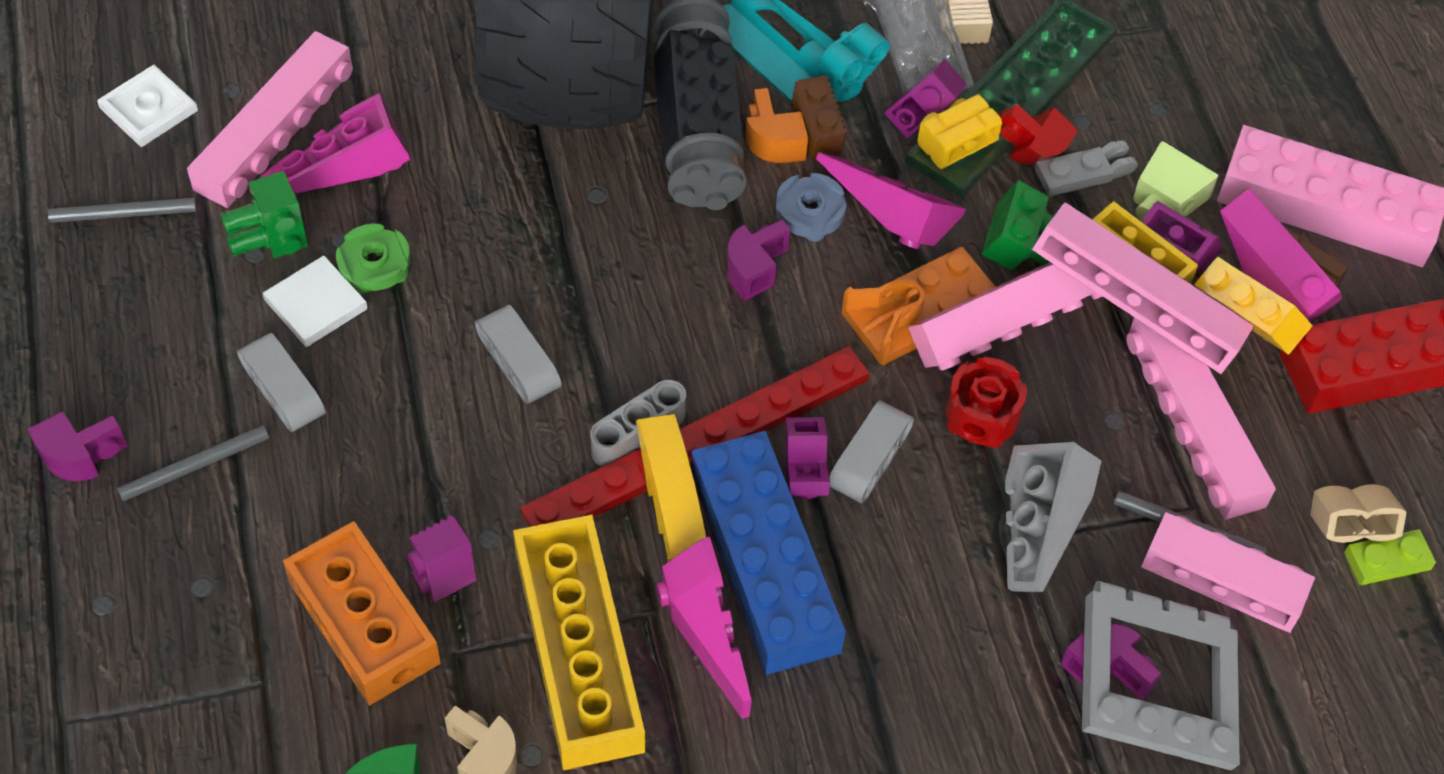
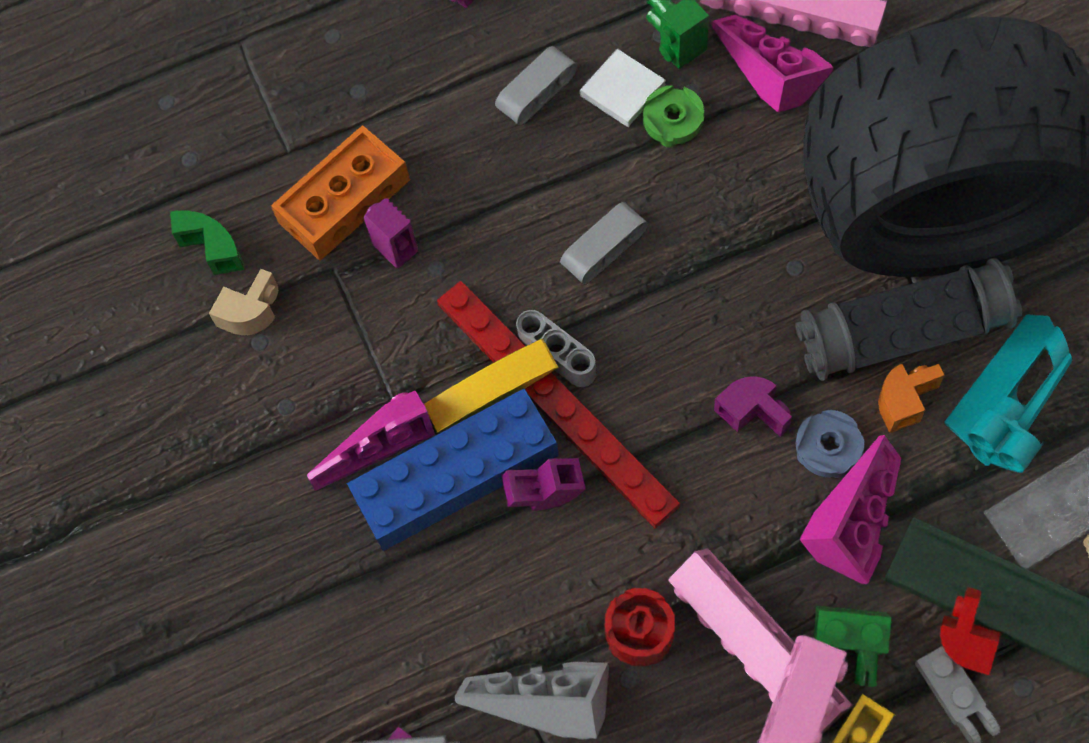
camera: 90 degrees right, 10 degrees up
dark grey bar [117,425,269,502] -> none
yellow brick [513,515,645,771] -> none
reddish brown brick [791,75,847,161] -> none
light grey beam [829,400,914,504] -> none
orange plate [841,246,995,366] -> none
magenta slope [884,58,967,138] -> none
yellow brick [917,94,1002,169] -> none

